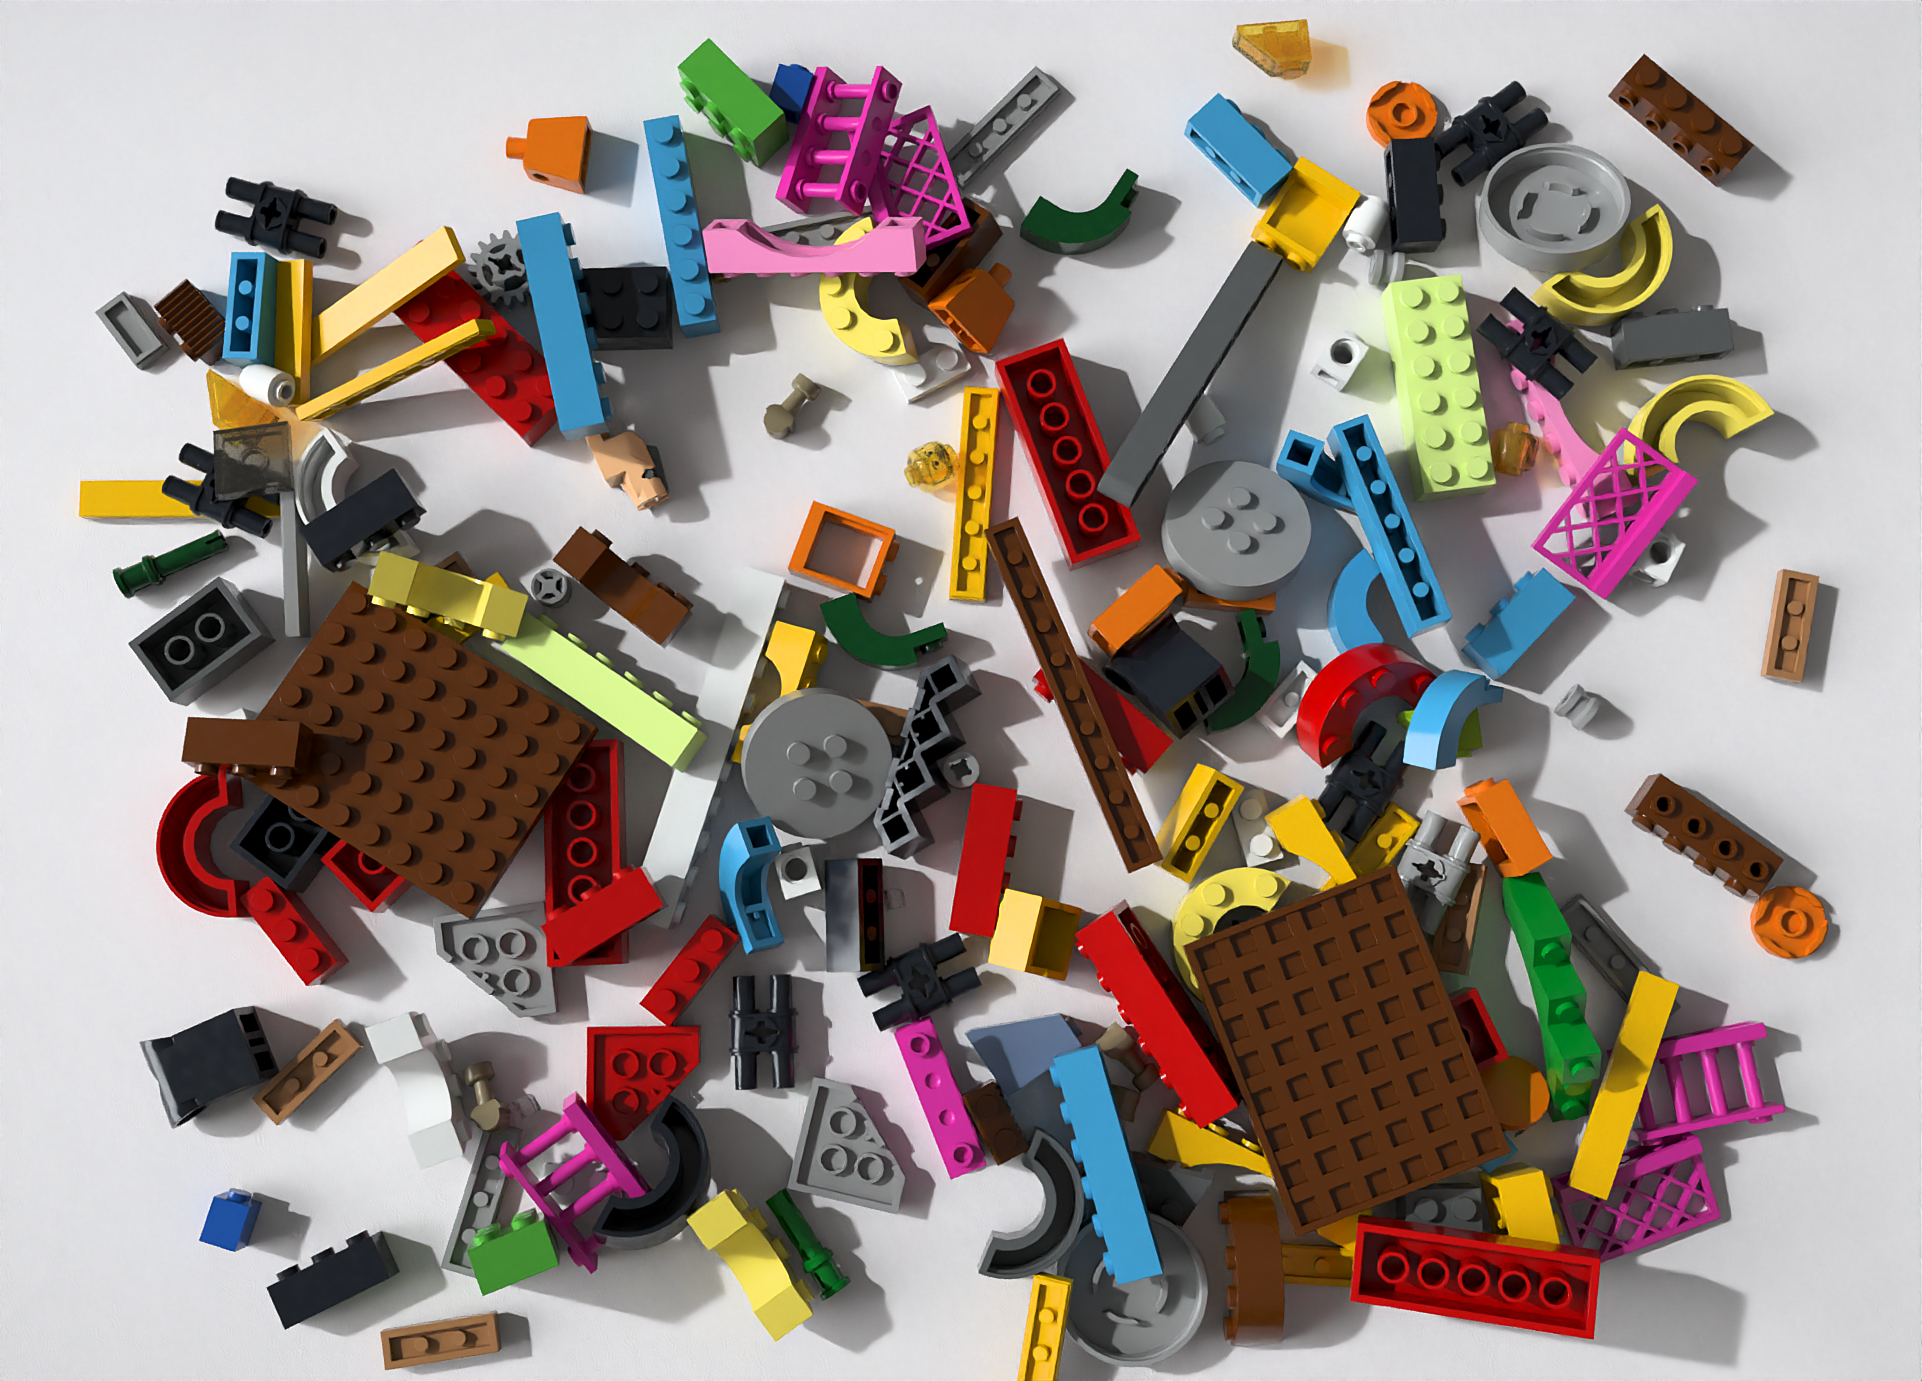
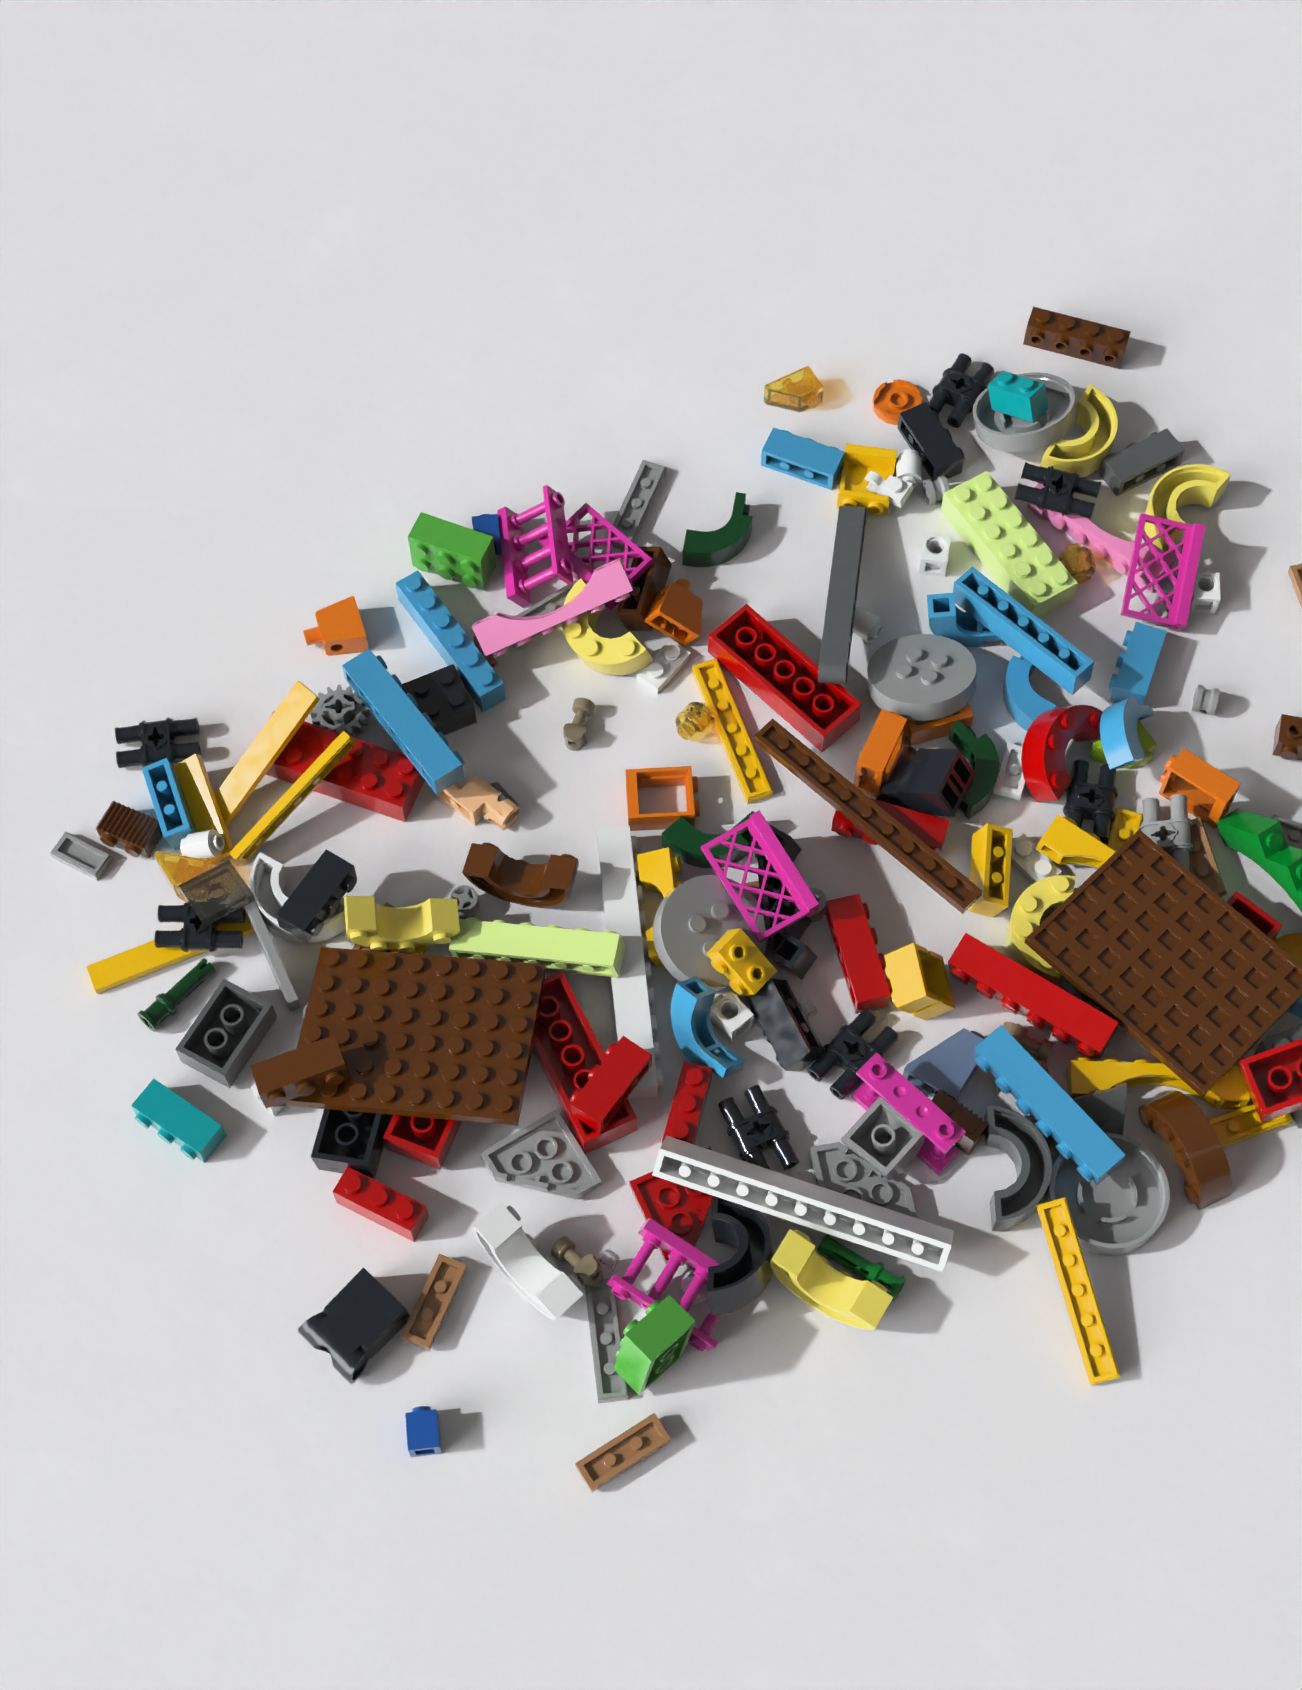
camera: 20 degrees left, 20 degrees down
red brick [156,770,252,918] -> none
black brick [266,1230,400,1330] -> none
none -> teal brick [131,1078,227,1163]
none -> white brick [652,1136,954,1272]
none -> dark pink fence [701,810,819,943]
none -> yellow brick [706,928,777,996]
none -> light grey brick [841,1097,926,1180]
none -> white plate [865,471,913,508]
none -> teal brick [988,371,1048,423]

